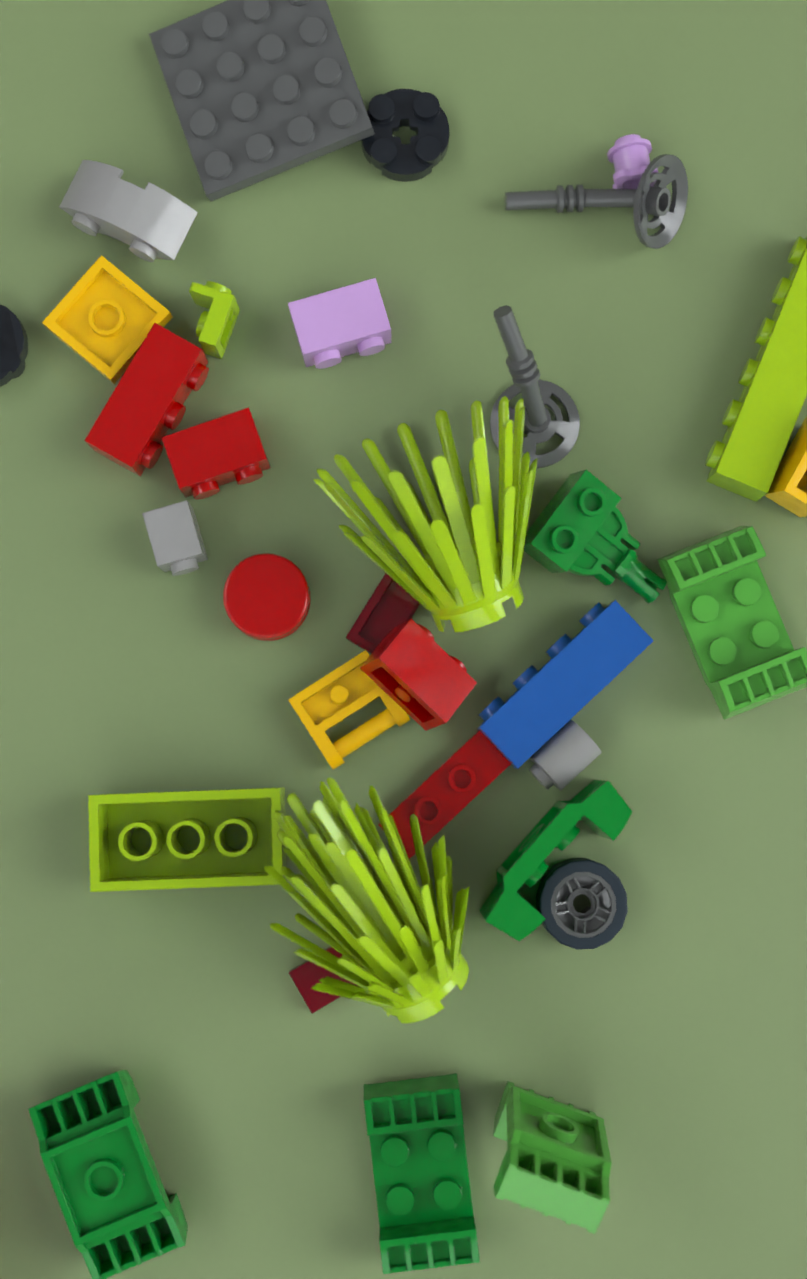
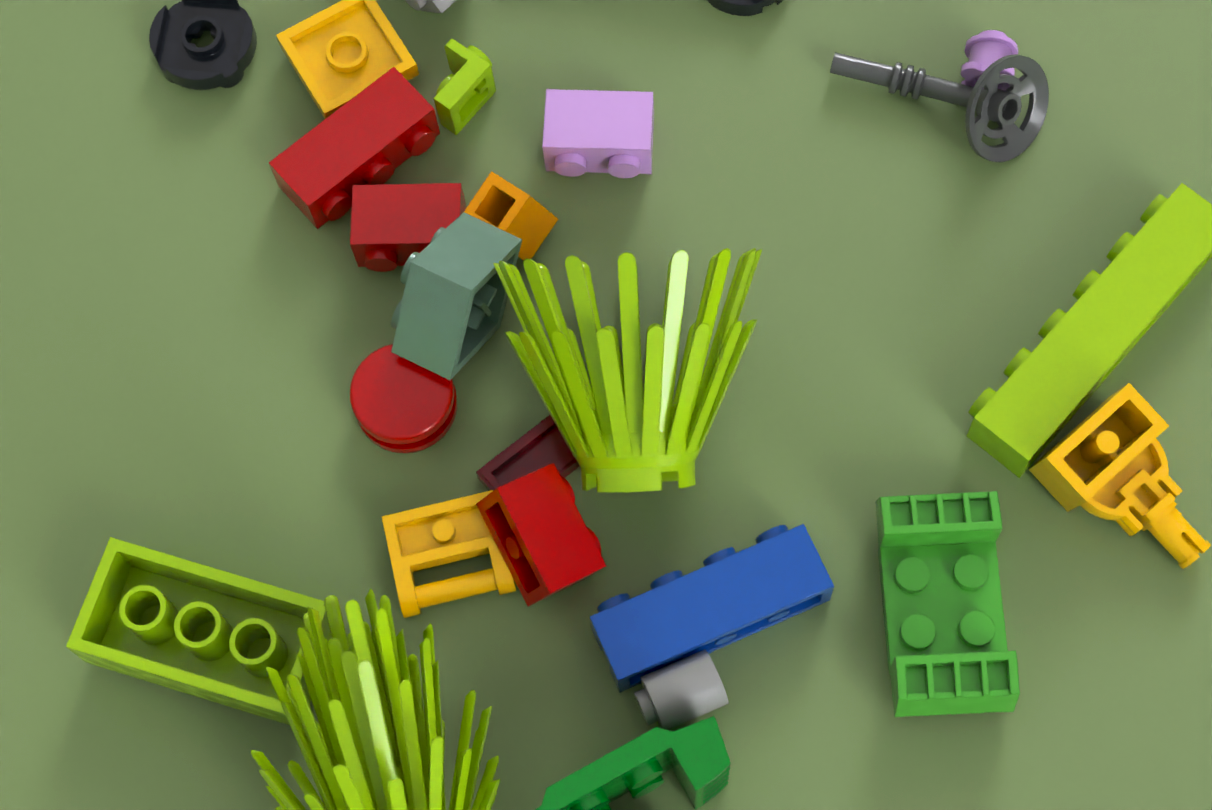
camera: 30 degrees right, 15 degrees down
light grey brick [142,500,208,576] -> none
red plate [378,730,511,859] -> none
dark grey dish [490,306,580,468] -> none
green brick [524,470,667,604] -> none
none -> sand green brick [391,212,522,380]
none -> light orange brick [464,171,558,261]

